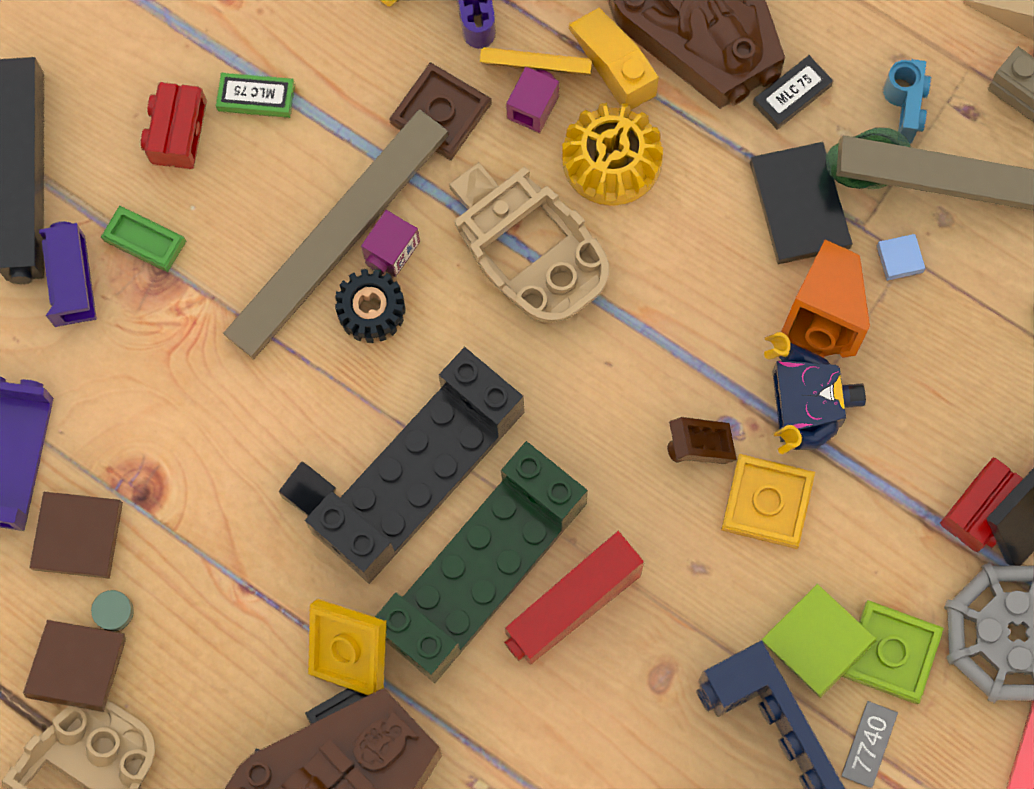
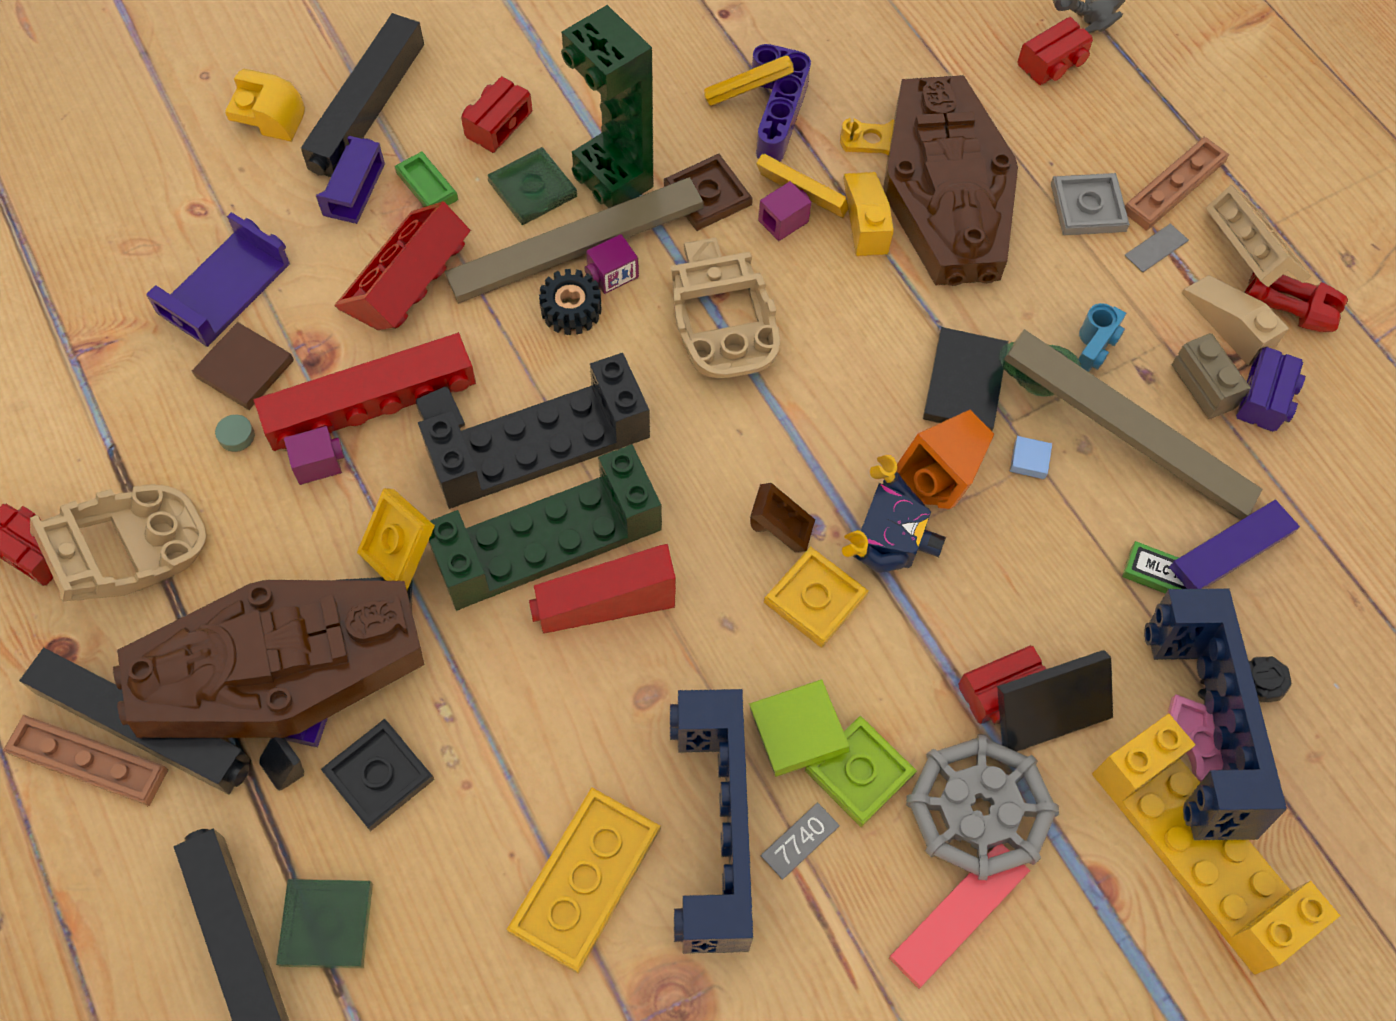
camera: 20 degrees right, 10 degrees down
reddish brown tile [23,620,126,712] -> none
tile [216,73,295,118] -> none
yellow gear [562,103,663,206] -> none
tile [753,55,834,130] -> none
none -> red brick [253,332,476,451]
none -> magenta brick [284,426,345,485]
none -> red slope [334,201,471,331]
none -> clear green tile [487,147,577,226]
none -> dark green plate [561,5,654,208]

